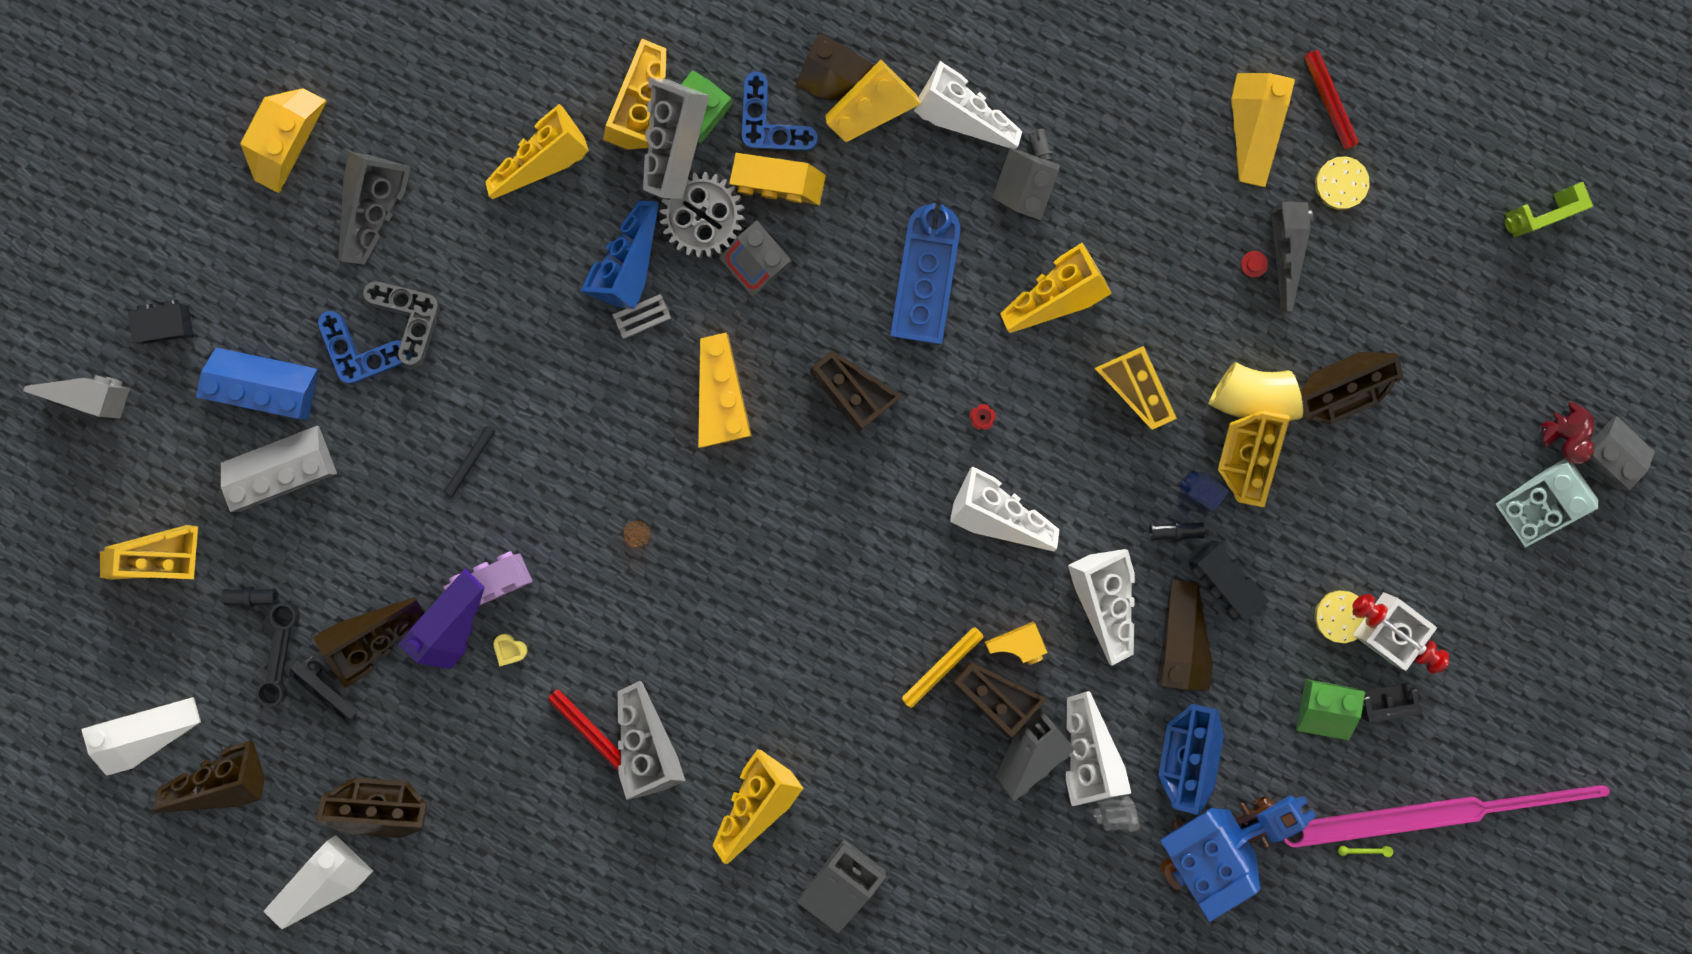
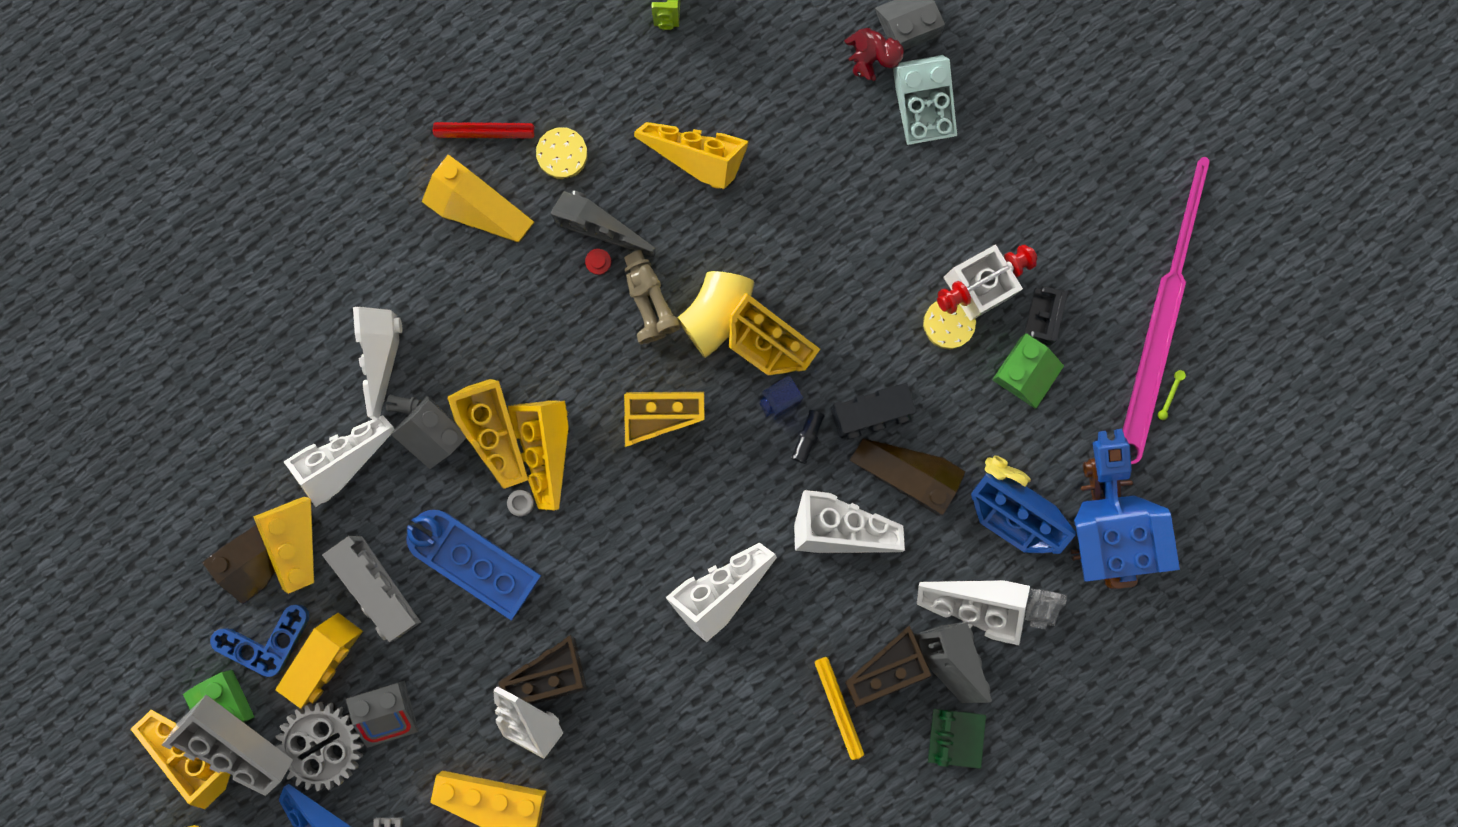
camera: 70 degrees left, 5 degrees down
red plate [970,404,996,430] -> none
yellow arch [985,622,1047,665] -> none
dark brown wedge [1300,352,1403,424] -> none
none -> light grey wedge [322,536,421,642]
none -> white wedge [353,307,402,420]
none -> yellow wedge [448,379,528,489]
none -> white wedge [494,687,563,759]
none -> light grey tile [507,490,534,516]
none -> dark tan piece [624,250,681,344]
none -> yellow wedge [634,122,748,189]
none -> dark green hinge [928,709,986,769]
none -> light yellow plate [985,456,1031,487]

